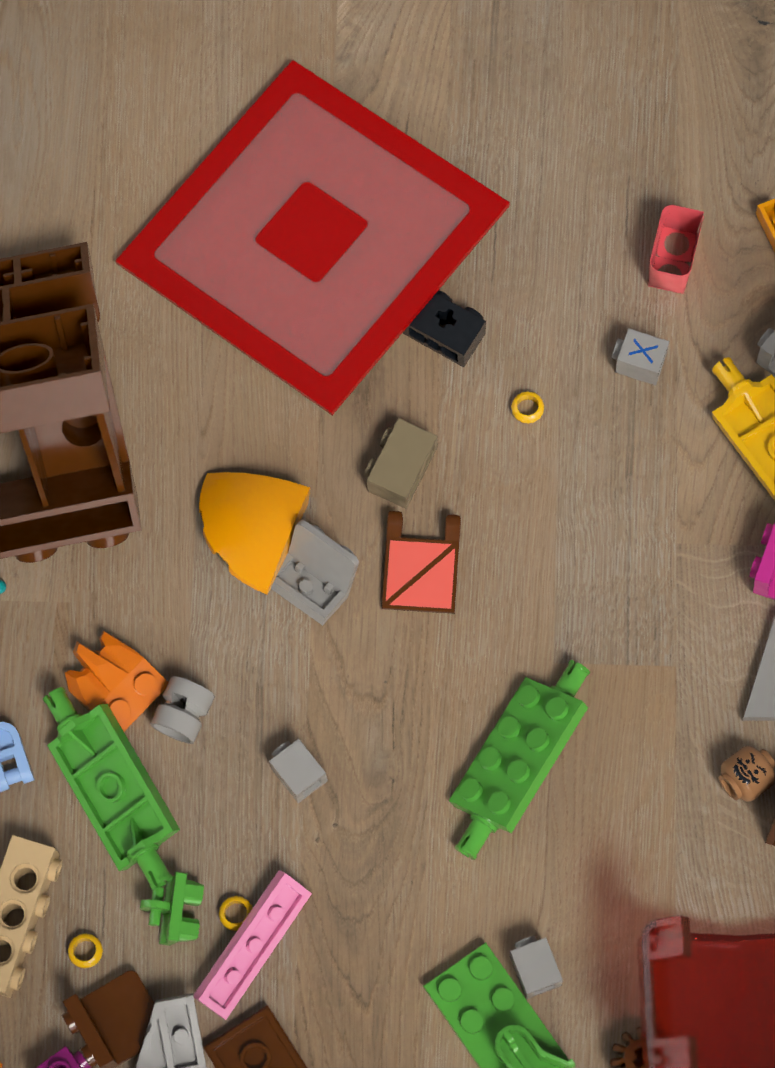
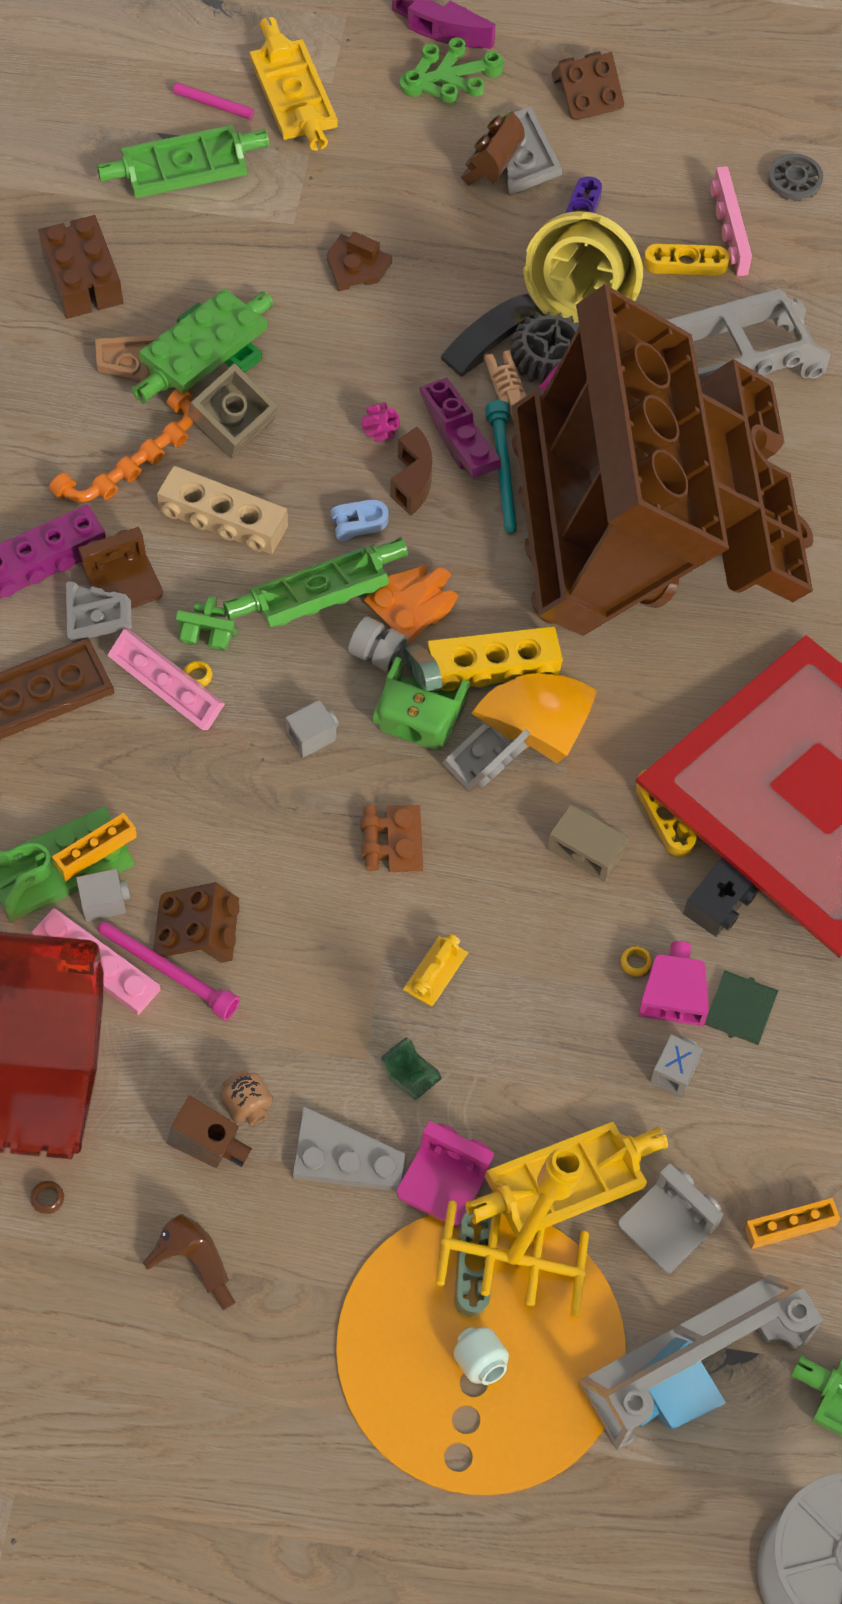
camera: 90 degrees right, 10 degrees down
yellow piece [68,933,103,969] -> none
coral flag [382,511,461,614] -> none
bright green plate [449,660,590,860] -> none
coral piece [648,205,704,294] -> none
none -> bright pink plate [31,908,161,1015]
none -> light orange piece [52,813,137,882]
none -> dark pink piece [98,922,240,1021]
none -> reddish brown bracket [153,882,239,963]
none -> dark orange plate [360,805,423,872]
none -> bright green piece [373,657,470,750]
none -> clear green bracket [381,1037,442,1101]
none -> sand green beam [403,644,442,692]
none -> yellow hinge [403,934,468,1007]
none -> yellow brick [427,626,563,691]
none -> yellow beam [636,769,696,857]
none -> dark pink torso [638,941,709,1026]
none -> clear green piece [704,971,778,1045]

